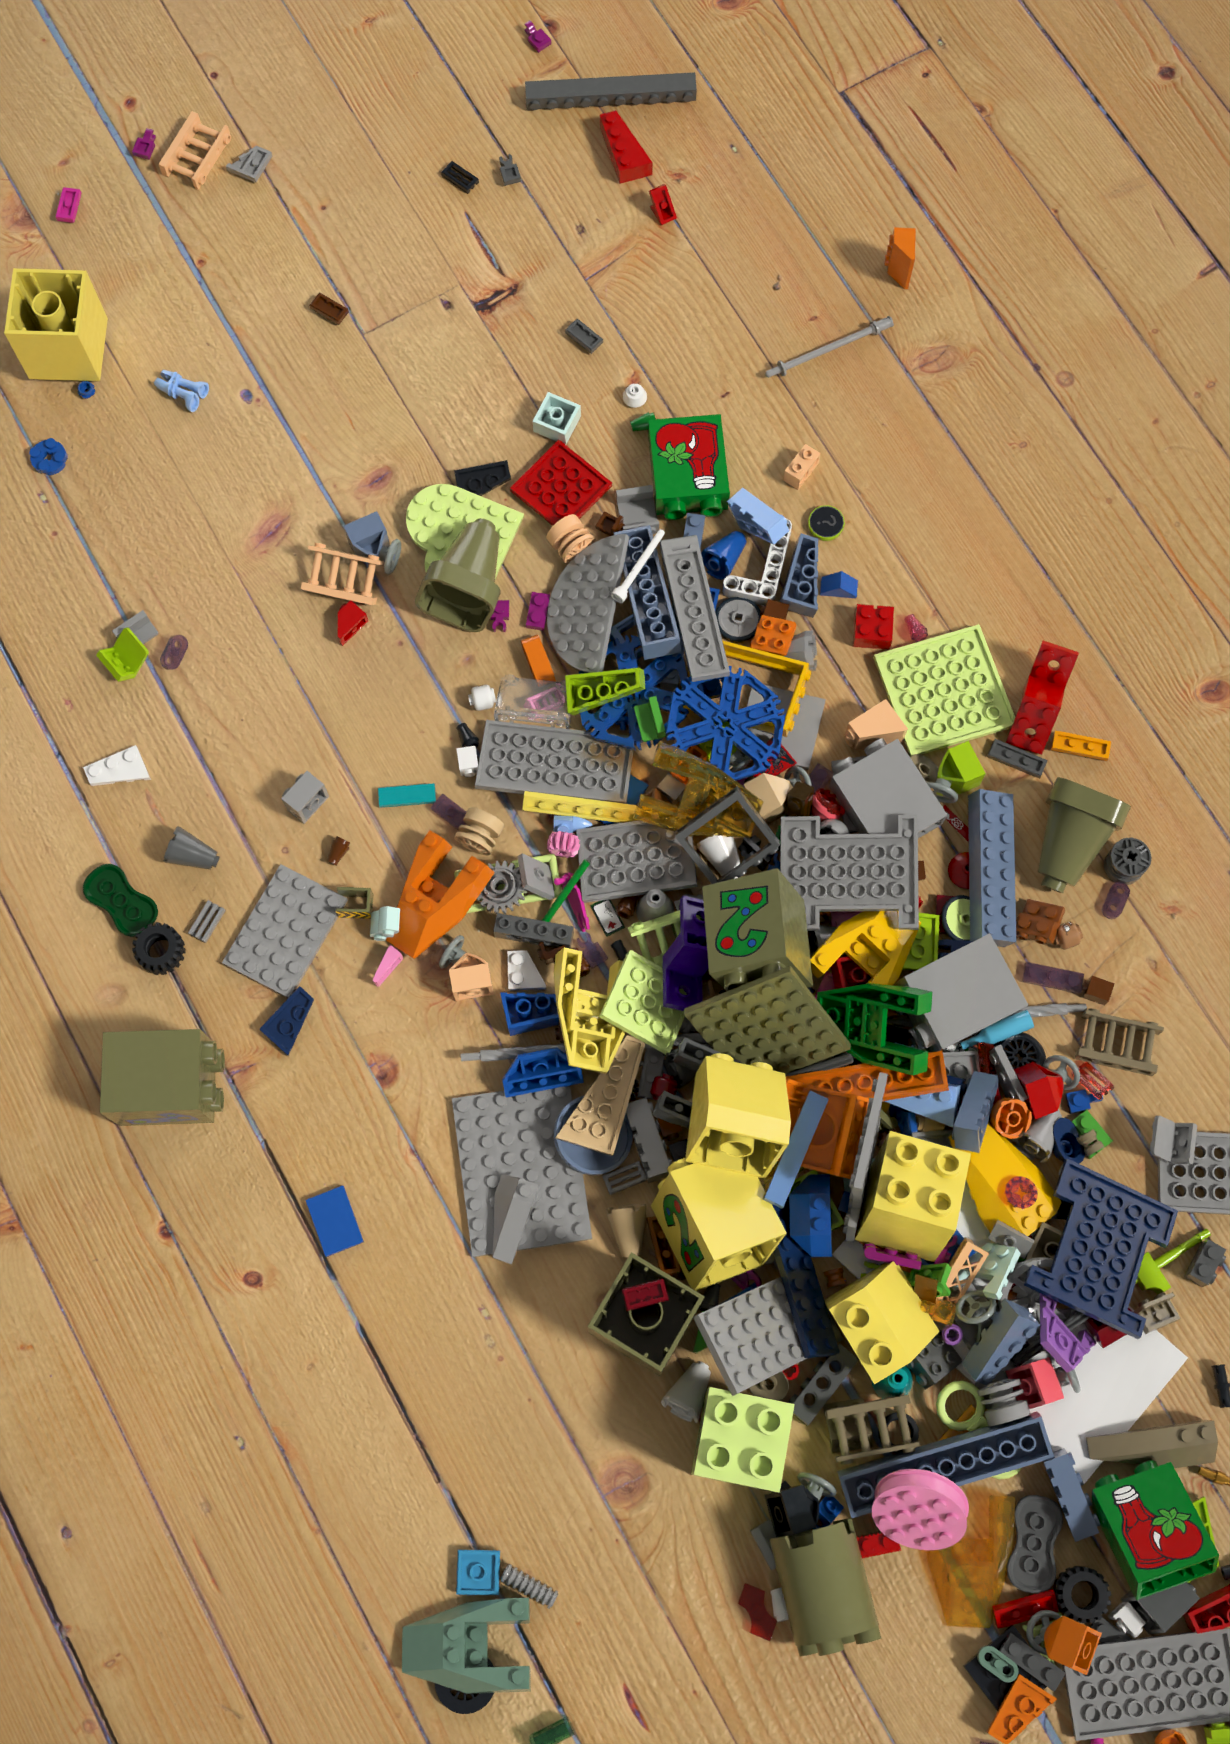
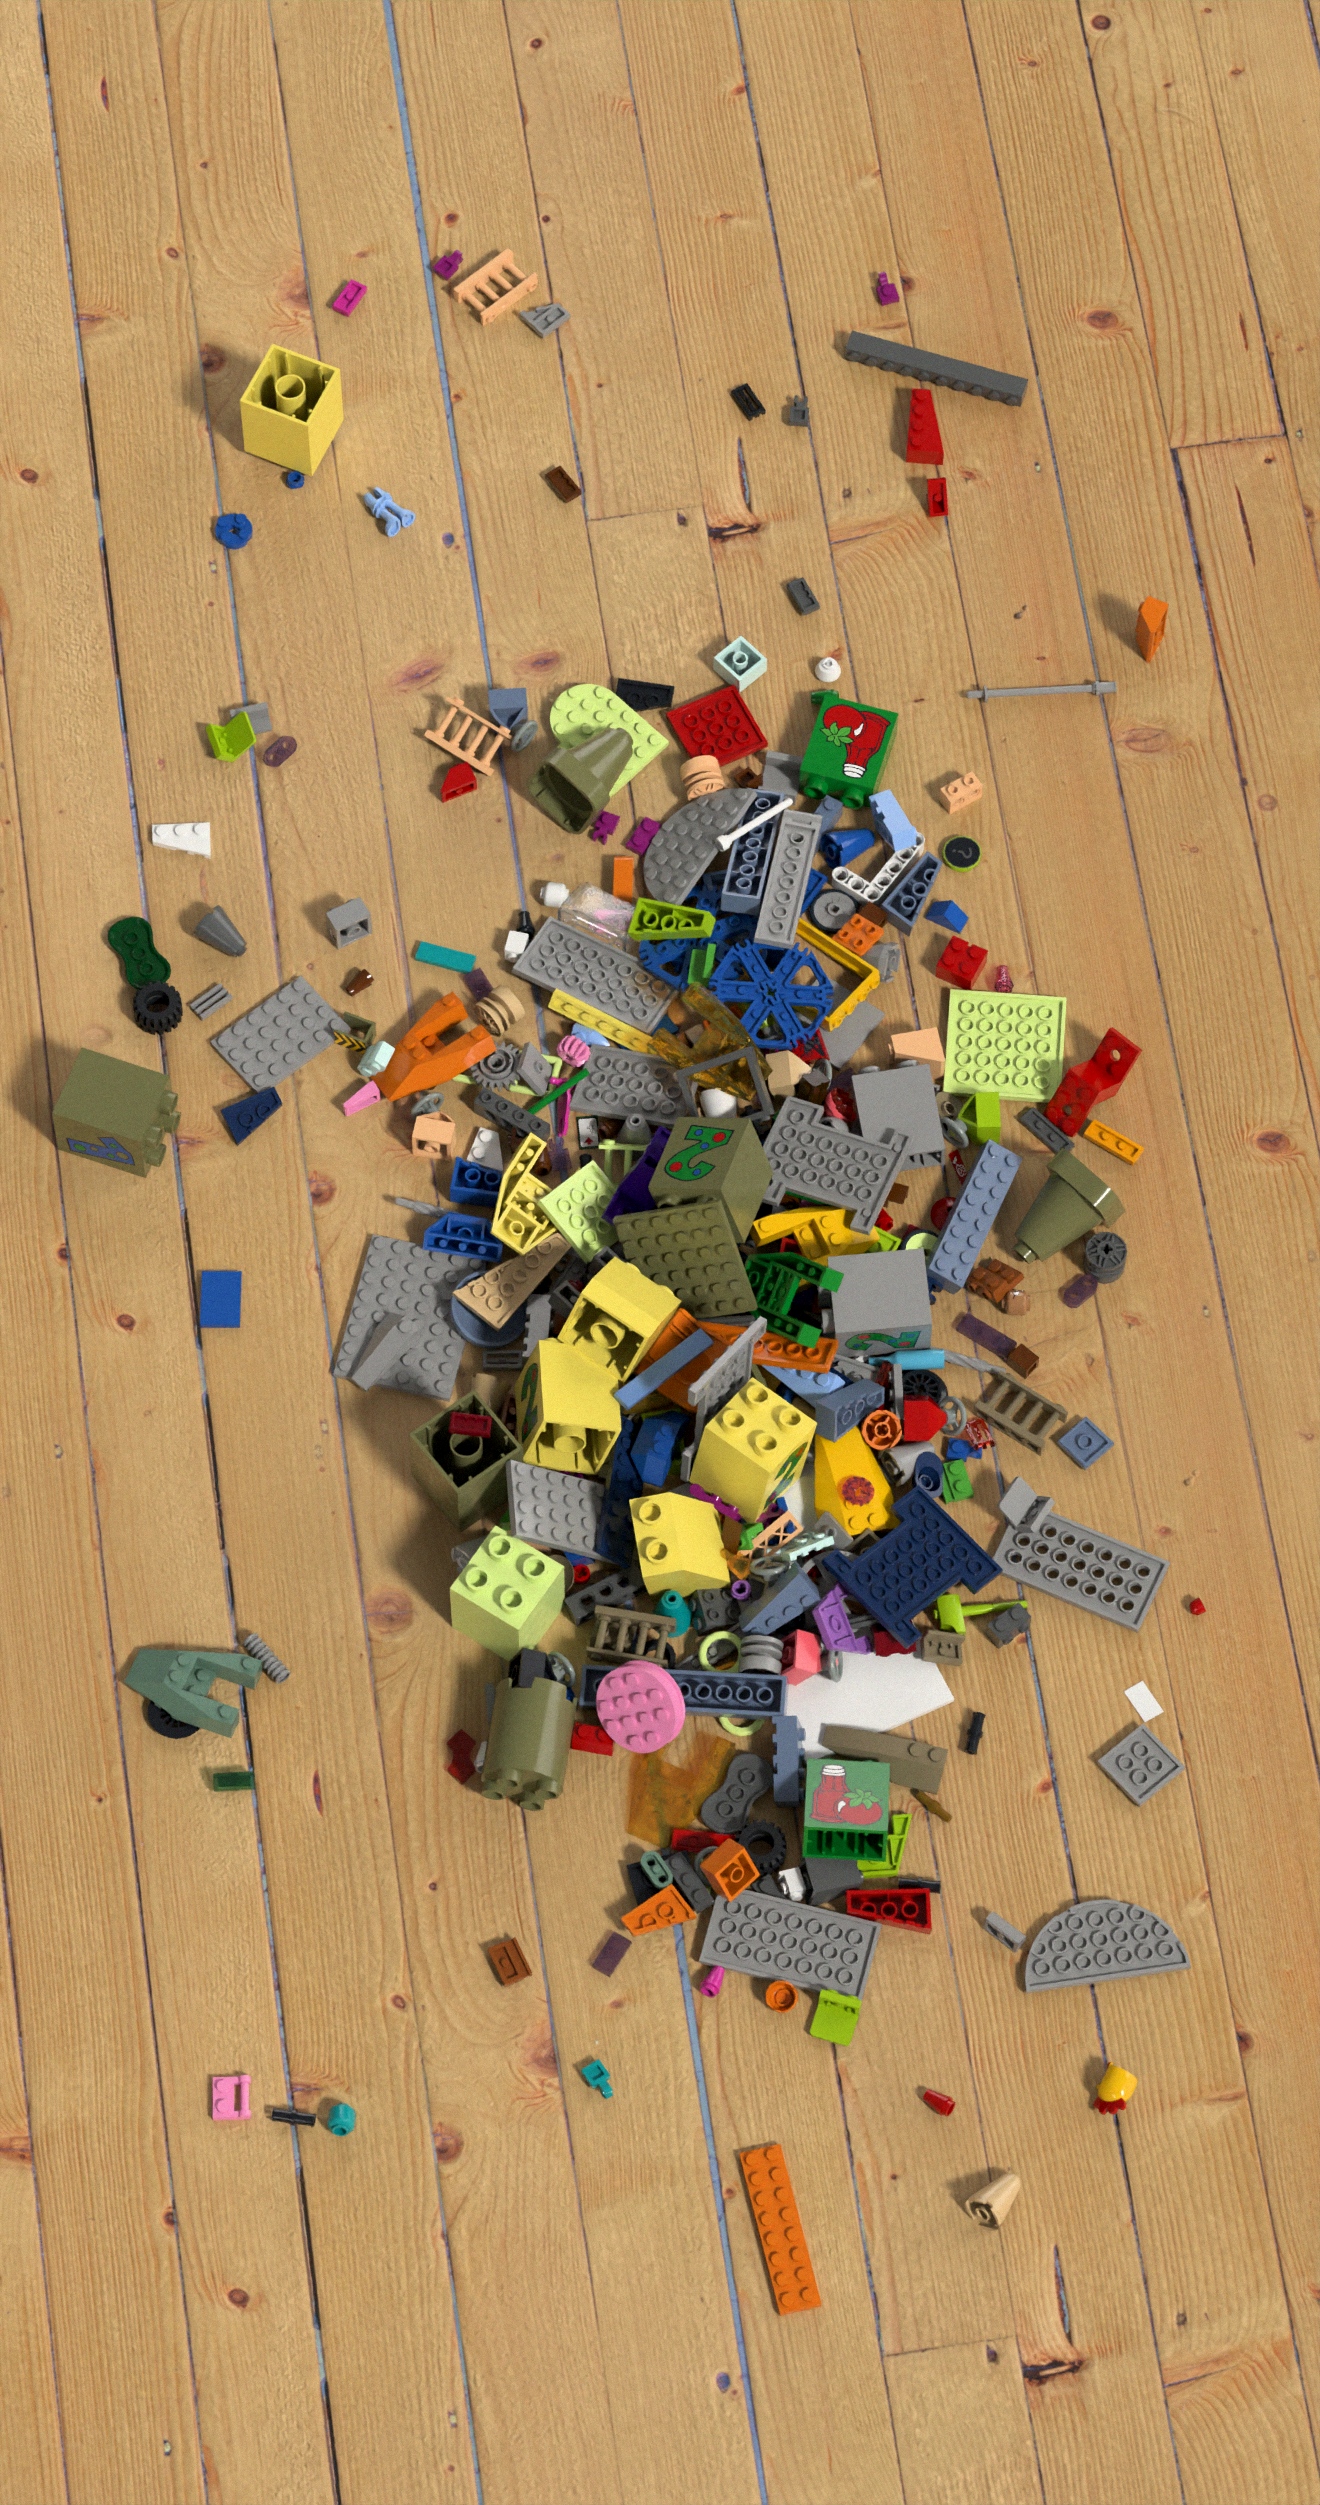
camera: 20 degrees right, 10 degrees down
dark azure plate [456,1550,500,1595] -> none
dark tan wheel [1076,1129,1104,1156] -> none
none -> light grey tile [674,1622,747,1671]
none -> sand blue plate [1057,1417,1114,1470]

